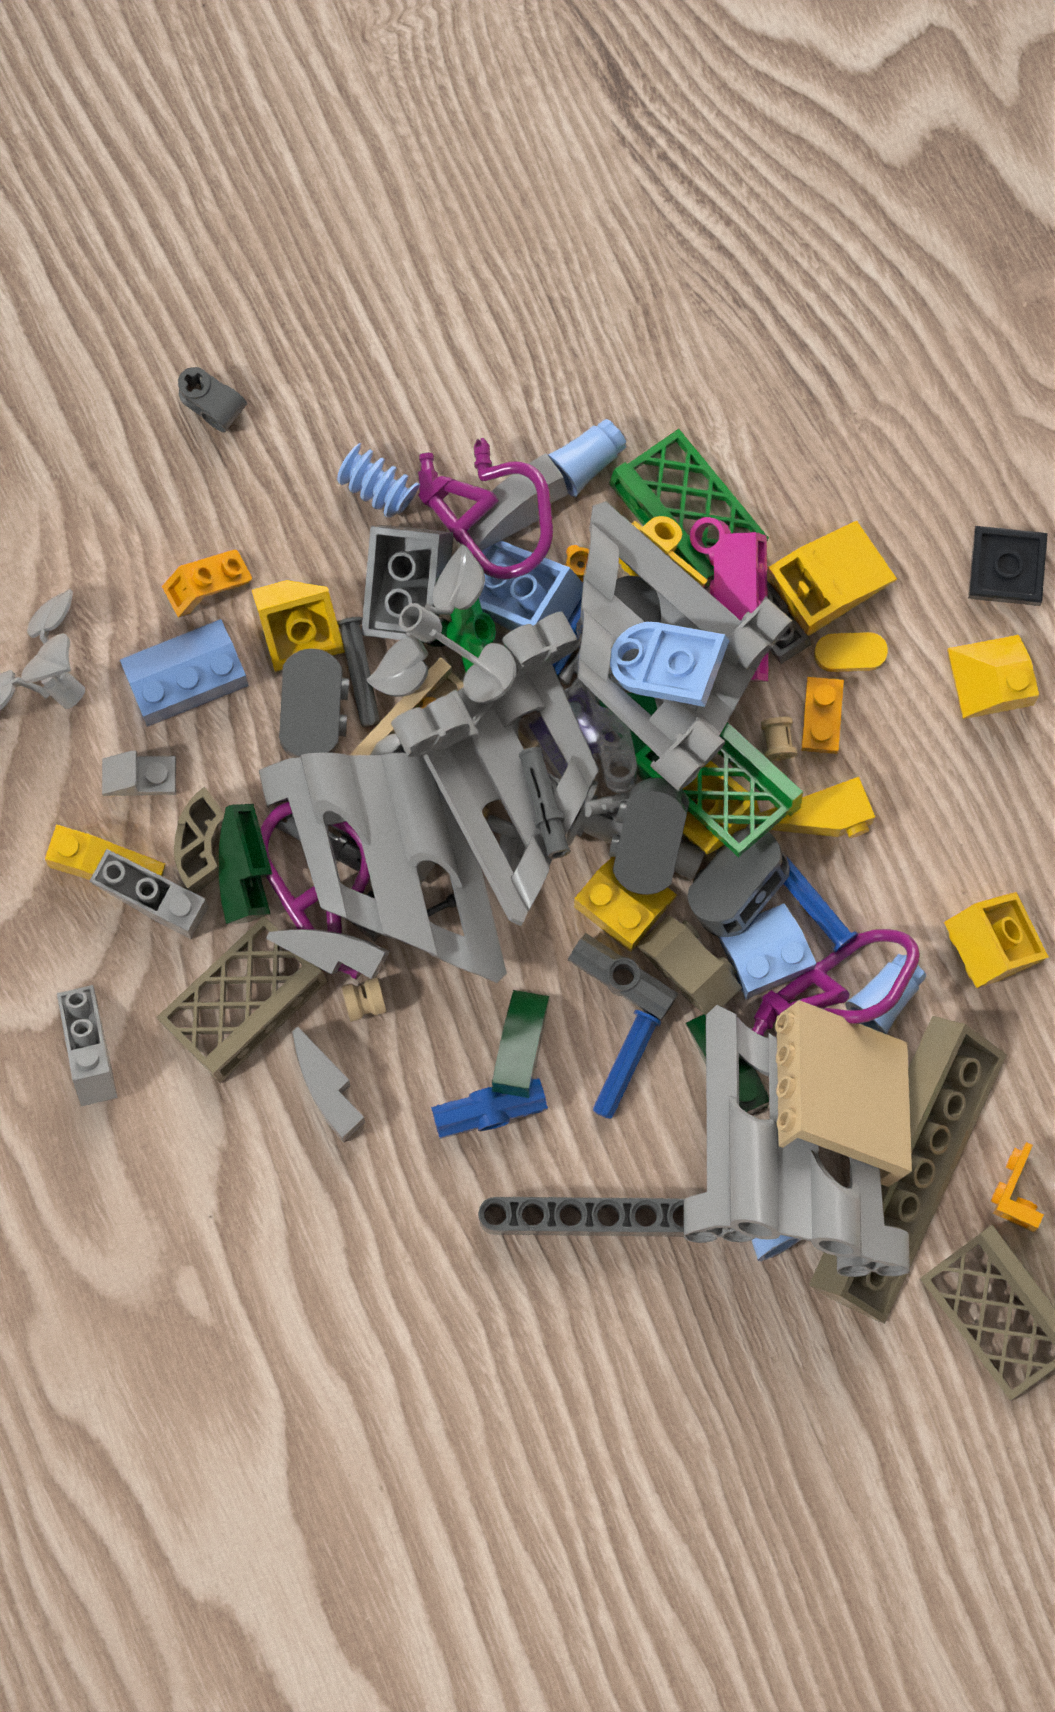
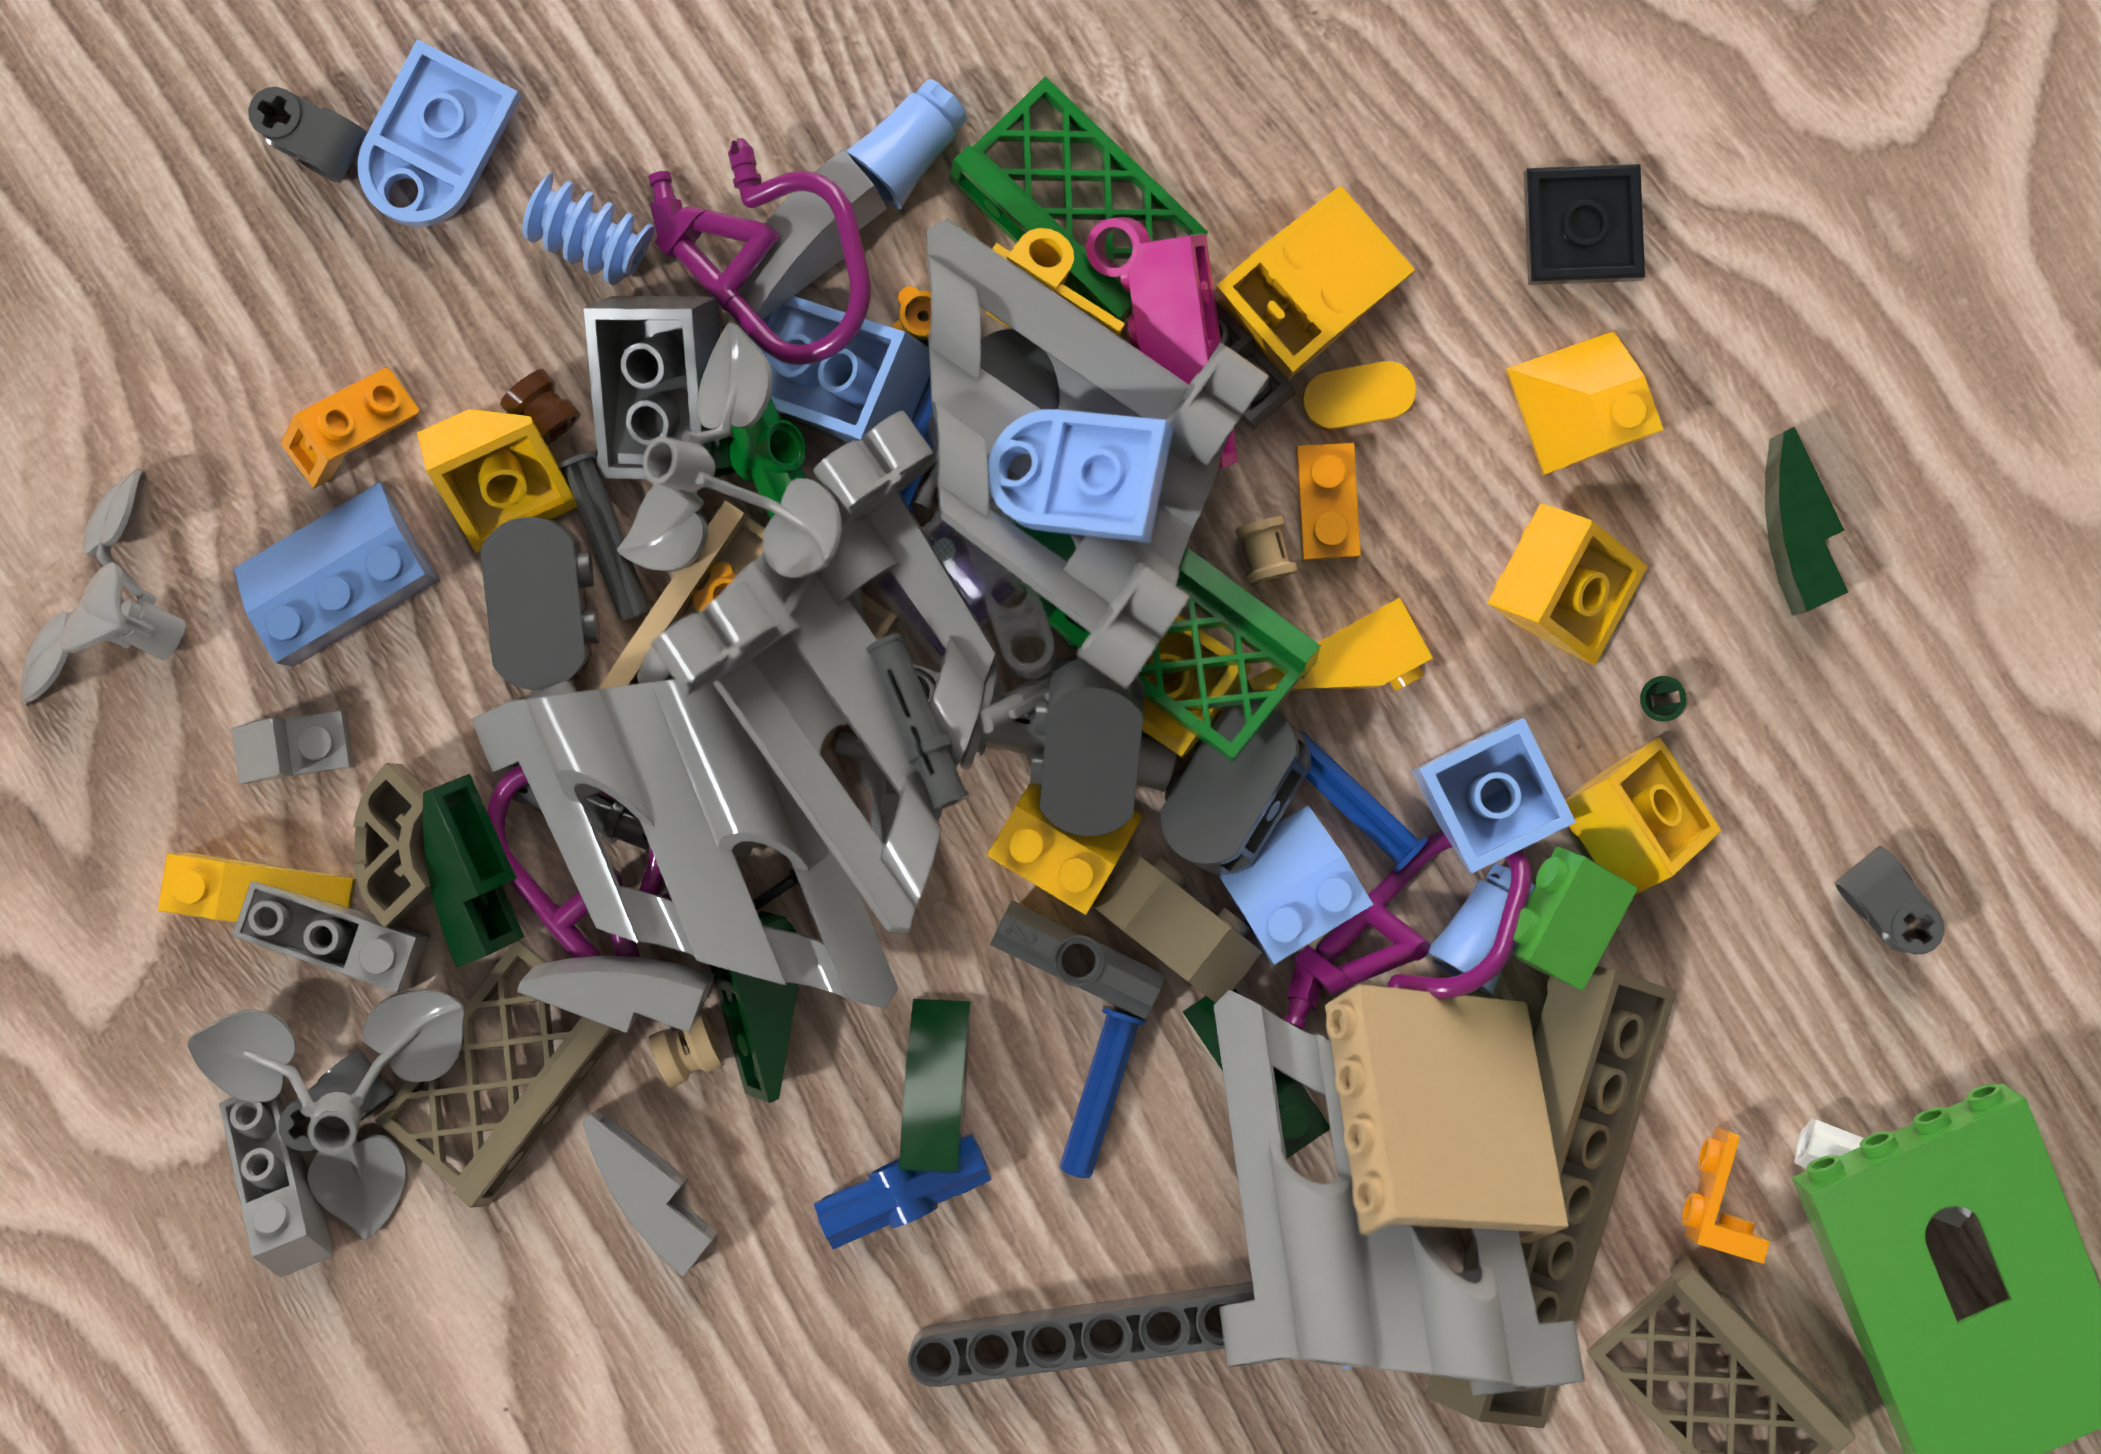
camera: 10 degrees left, 10 degrees up
none -> light grey plant [187,990,465,1240]
none -> dark grey piece [278,1049,395,1152]
none -> light blue plate [357,39,522,227]
none -> reddish brown wheel [500,369,581,445]
none -> dark green slope [710,911,799,1103]
none -> light blue slope [1411,718,1576,874]
none -> yellow slope [1487,503,1648,666]
none -> bright green slope [1511,846,1638,992]
none -> dark green hinge [1640,676,1689,722]

